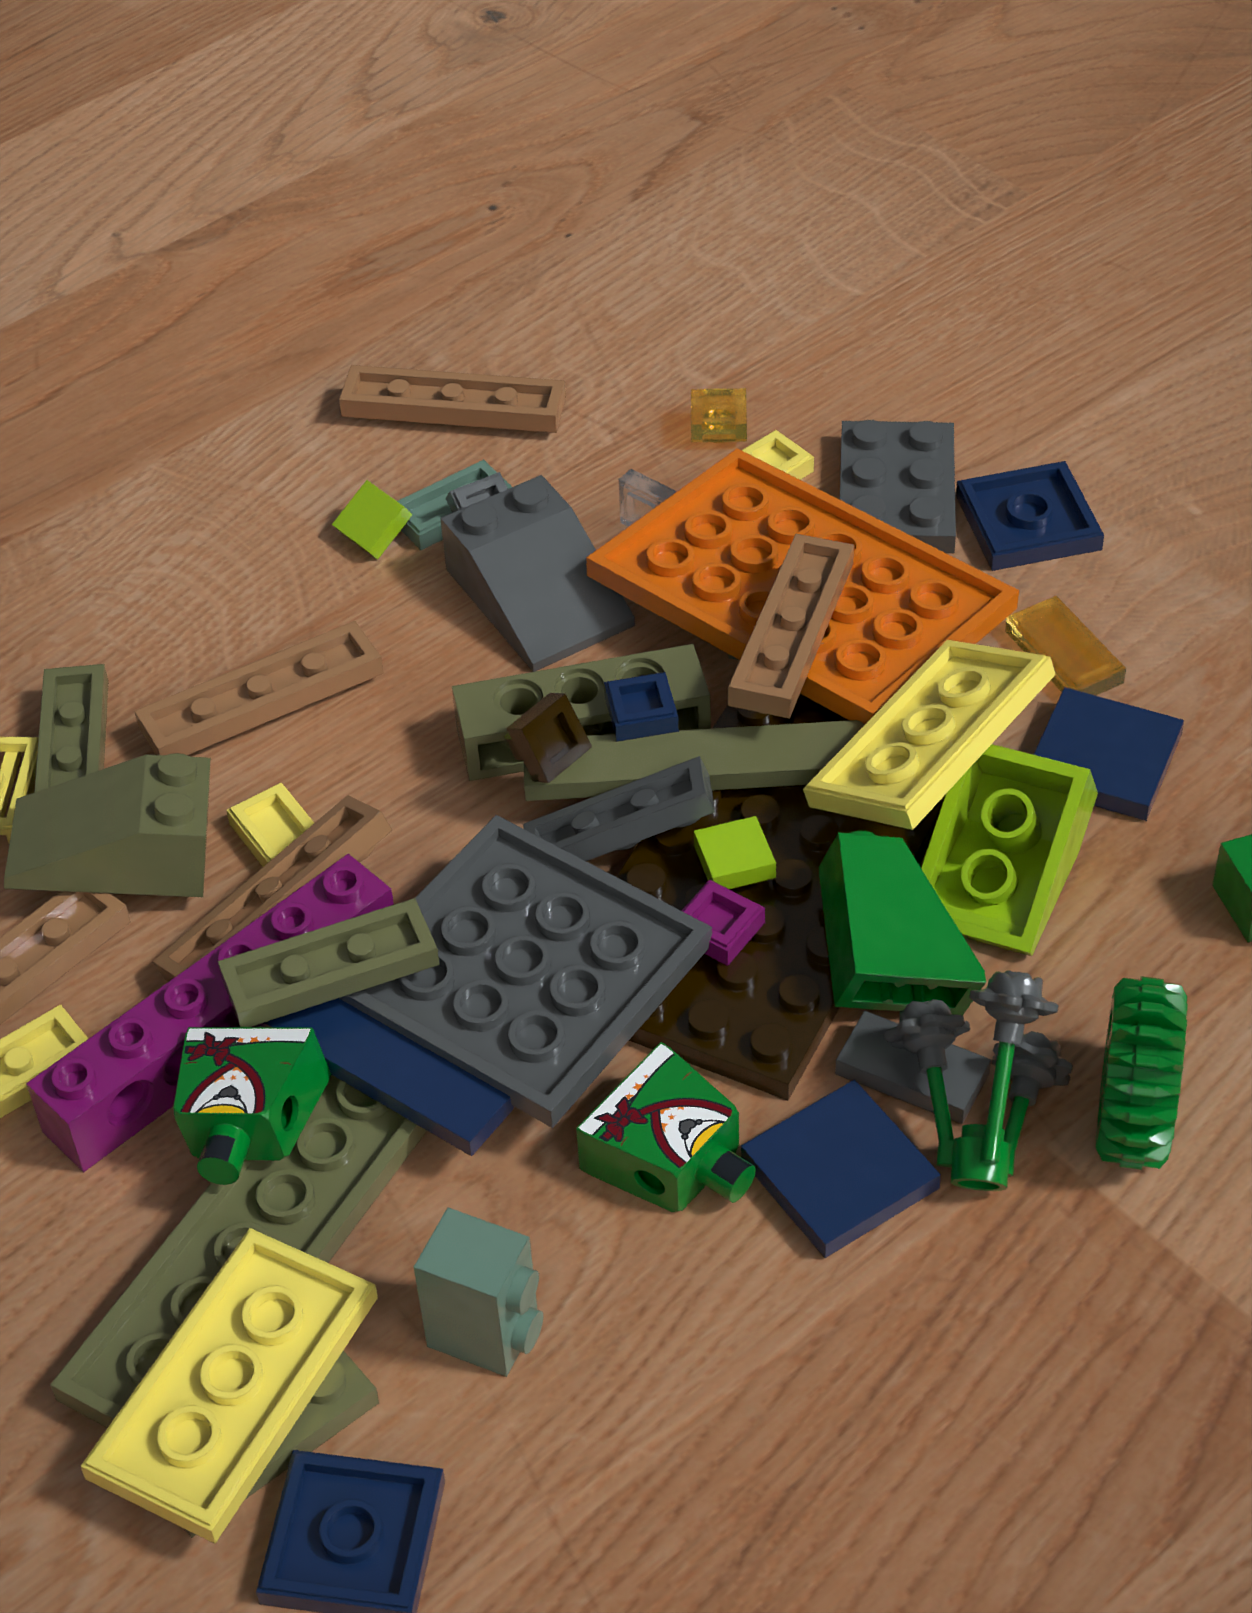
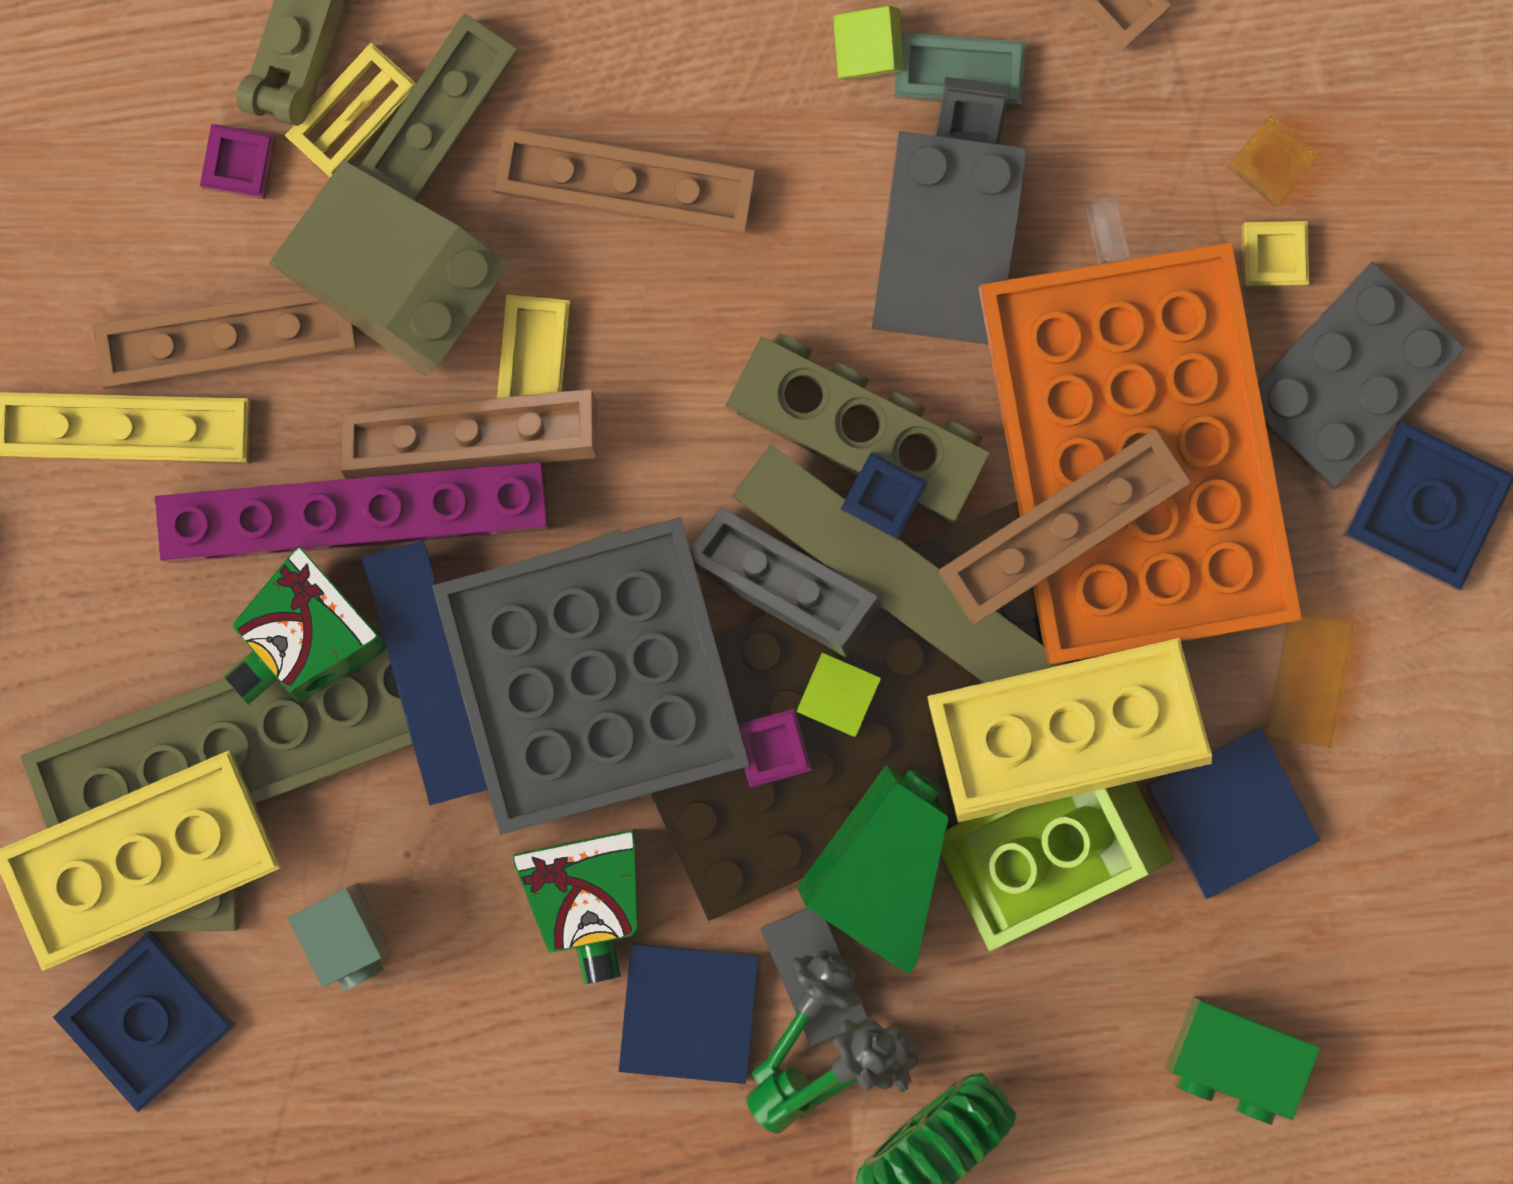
camera: 30 degrees right, 40 degrees up
olive plate [218,898,440,1027] -> none
dark brown tile [504,693,592,783] -> none

